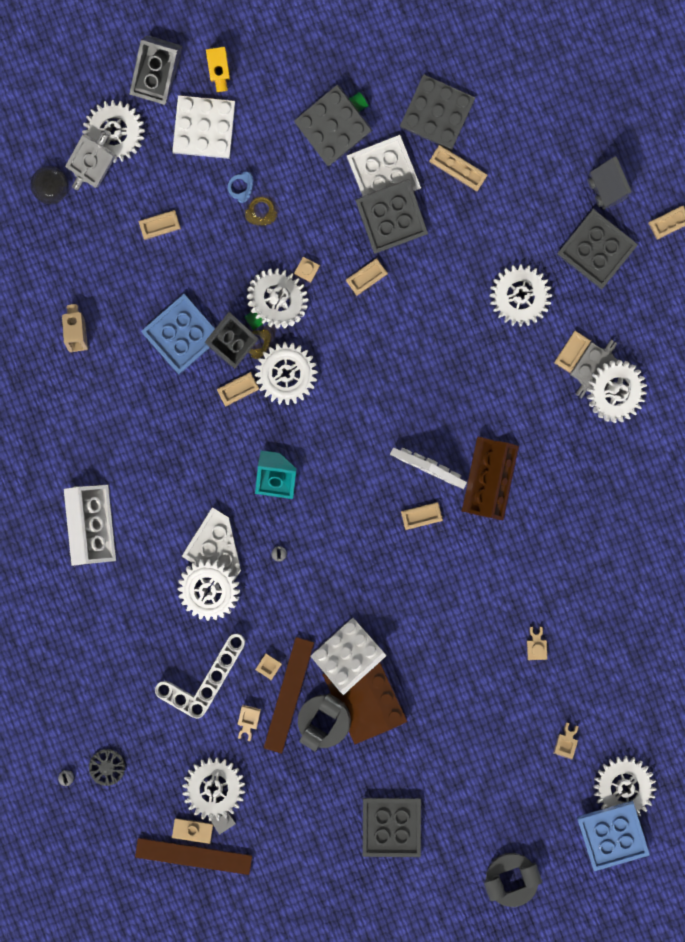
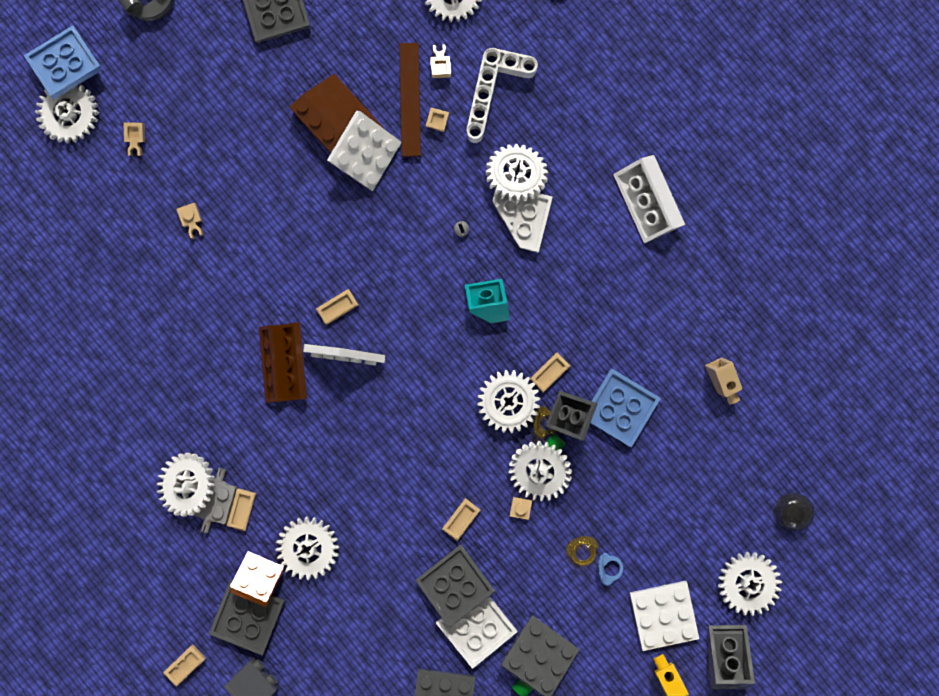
camera: 160 degrees right, 0 degrees up
light grey plate [65,132,116,190] -> none
tan tile [138,210,181,240] -> none
dark grey piece [298,693,351,752] -> none
tan tile [429,145,488,192] -> none
none -> brick [230,551,284,608]

